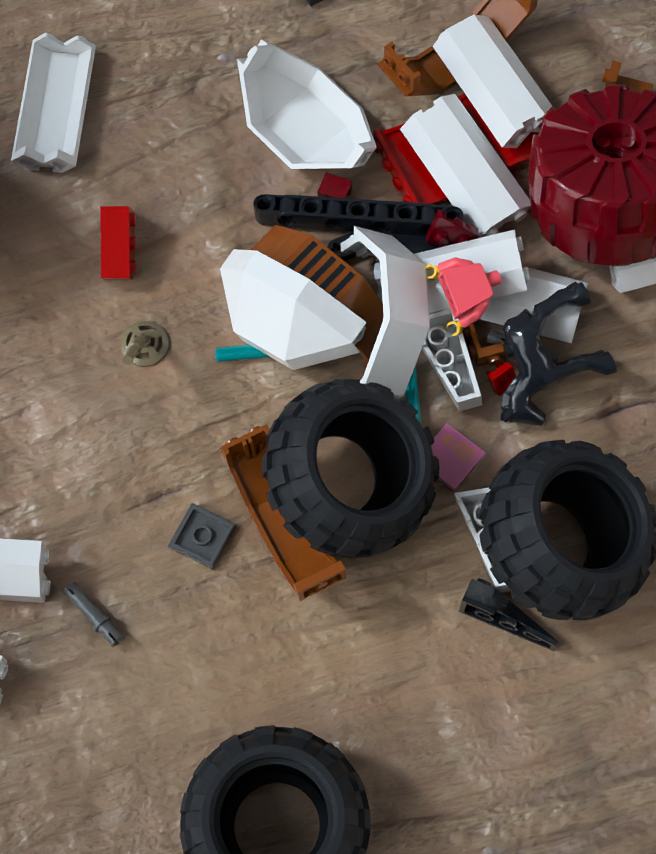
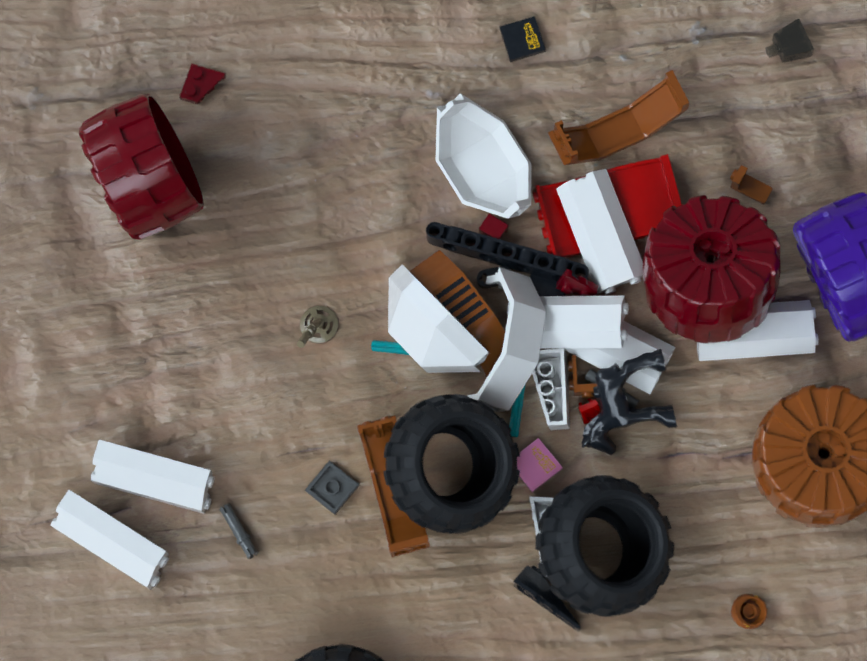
camera: 20 degrees right, 5 degrees up
white panel [11,33,96,173] -> none
red wedge [100,206,137,280] -> none
coral torso [425,257,501,336] -> none
white panel [433,15,553,148] -> none

